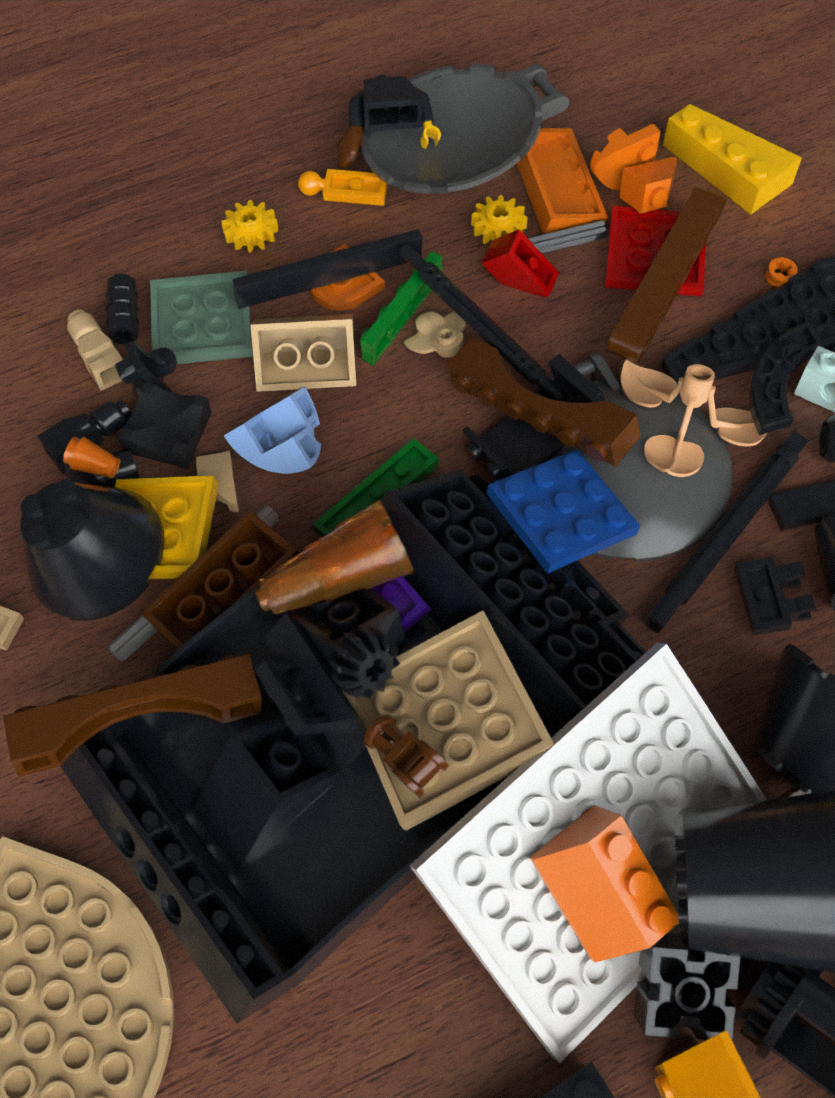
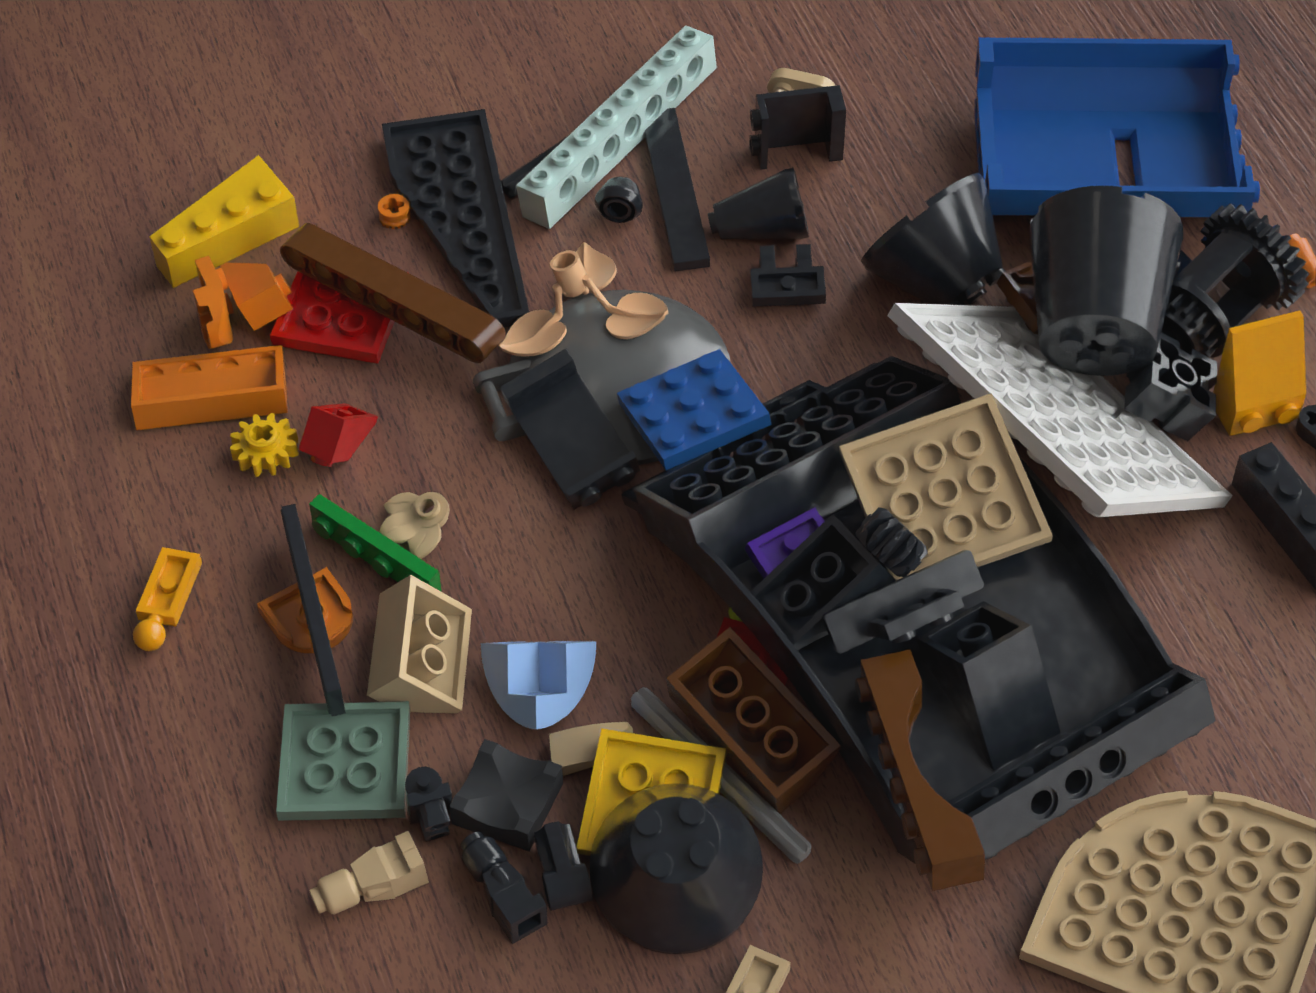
camera: 85 degrees left, 10 degrees down
orange cone [63,437,121,478] -> none
black axle [105,274,139,344] -> none
yellow gear [221,200,279,253] -> none
clear orange cone [255,500,414,615] -> none
green plate [313,438,439,540] -> none
black torso [338,75,441,169] -> none
dark grey dish [361,63,569,194] -> none
reddish brown connector [364,714,449,798] -> none
black axle [399,244,567,401] -> none
reddish brown arch [447,337,641,467] -> none
axle [528,220,607,254] -> none
orange slope [529,805,679,962] -> none
black piece [644,431,809,633] -> none
black tile [749,321,825,435] -> none

